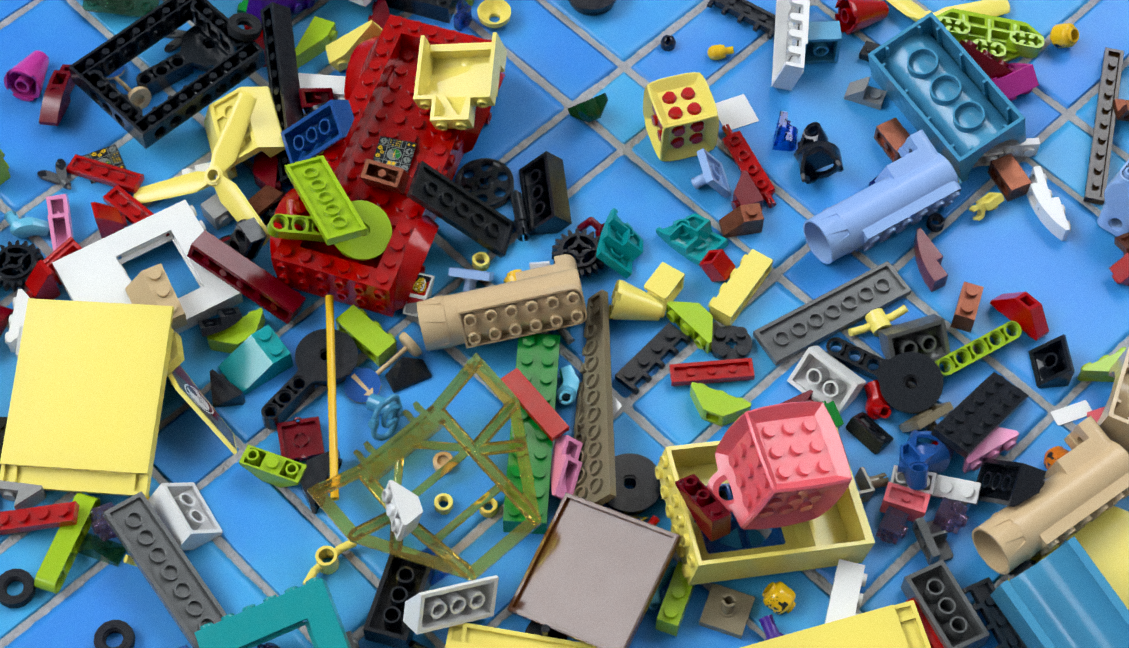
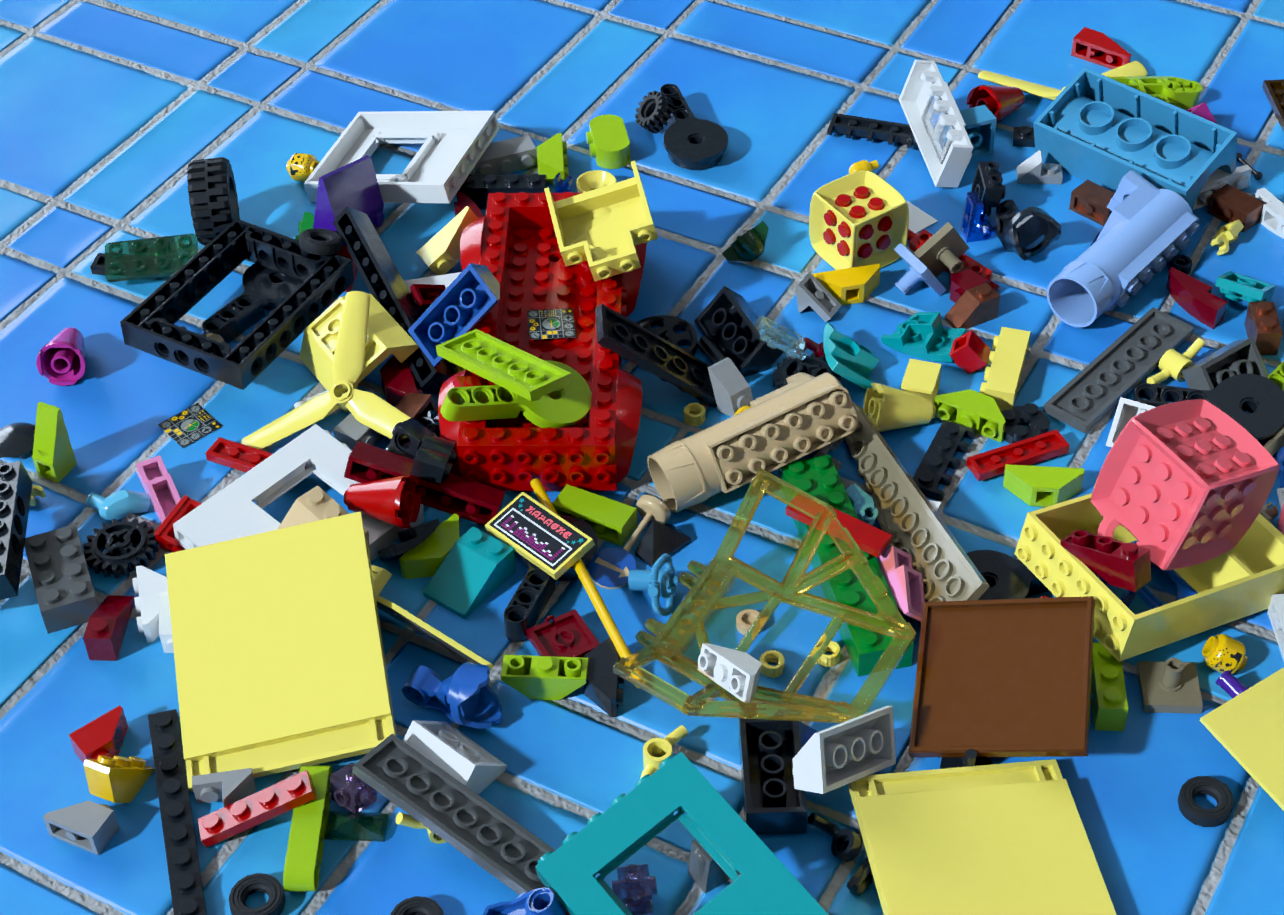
camera: 15 degrees left, 15 degrees down
red slope [25,259,61,300] -> none
dark grey piece [37,159,72,190] -> none
dark red slope [39,64,75,126] -> none
red tile [66,154,145,194] -> none
red slope [91,202,128,239] -> none
dark grey piece [164,29,187,52] -> none
black slope [210,369,246,408] -> none
lime slope [295,16,338,68] -> none
copper brick [360,159,409,195] -> none
slope [403,273,435,317] -> none
light blue tile [448,267,494,292] -> none
black hinge [660,35,676,51] -> none
yellow head [1050,23,1079,48] -> none
none -> red cone [344,475,421,528]
none -> blue piece [402,662,503,729]
none -> black brick [410,433,458,484]
none -> tile [485,492,595,580]
none -> light grey slope [708,357,753,417]
none -> clear light blue plate [756,315,807,360]
none -> light grey slope [796,272,842,322]
none -> yellow slope [812,263,880,305]
none -> dark tan tile [913,222,969,278]
none -> black plate [969,161,1006,225]
none -> teal plate [1215,271,1276,305]
none -> black hinge [1236,153,1263,180]

